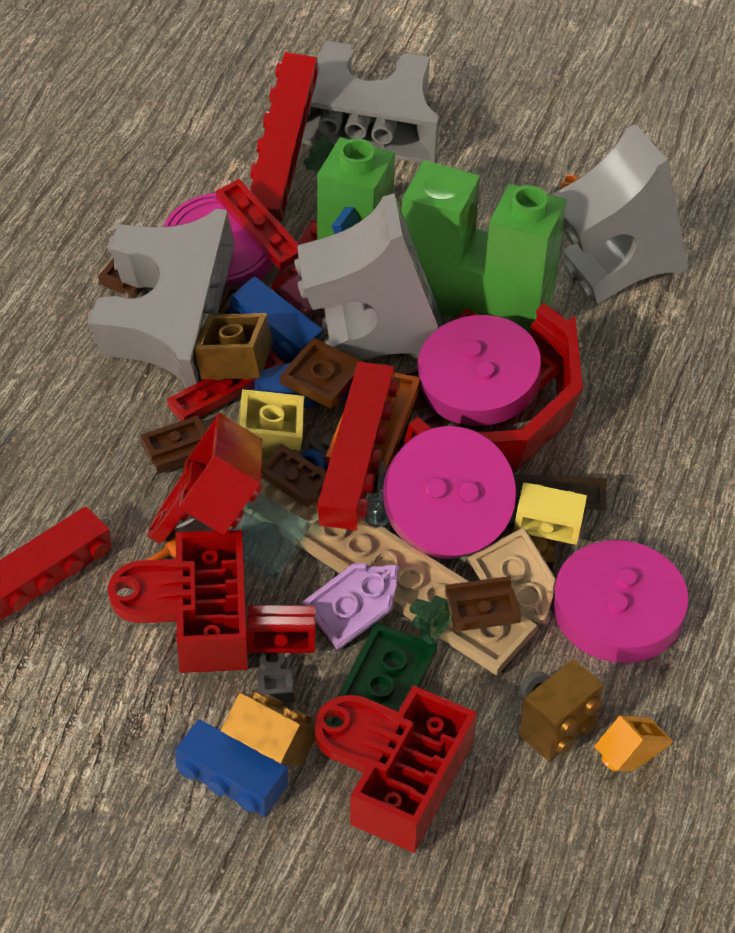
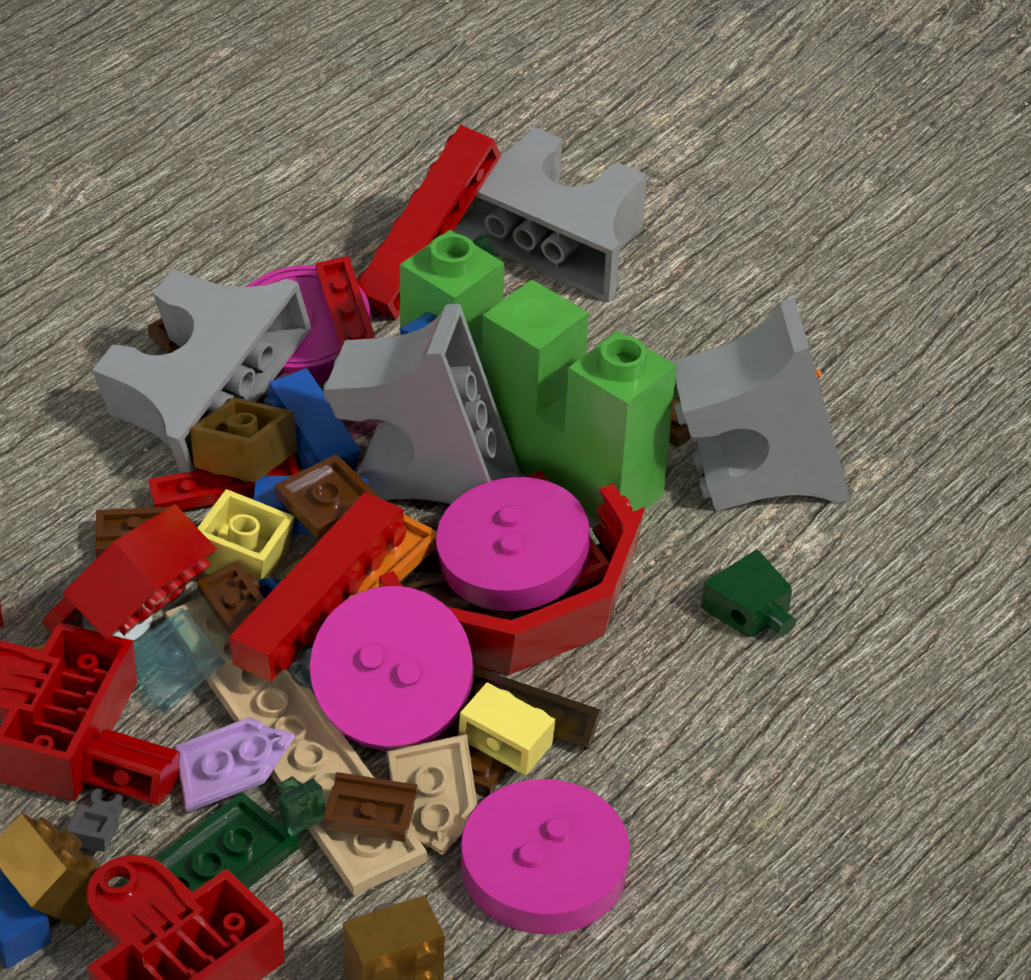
camera: 20 degrees right, 5 degrees down
none -> dark green torso [701,549,796,637]

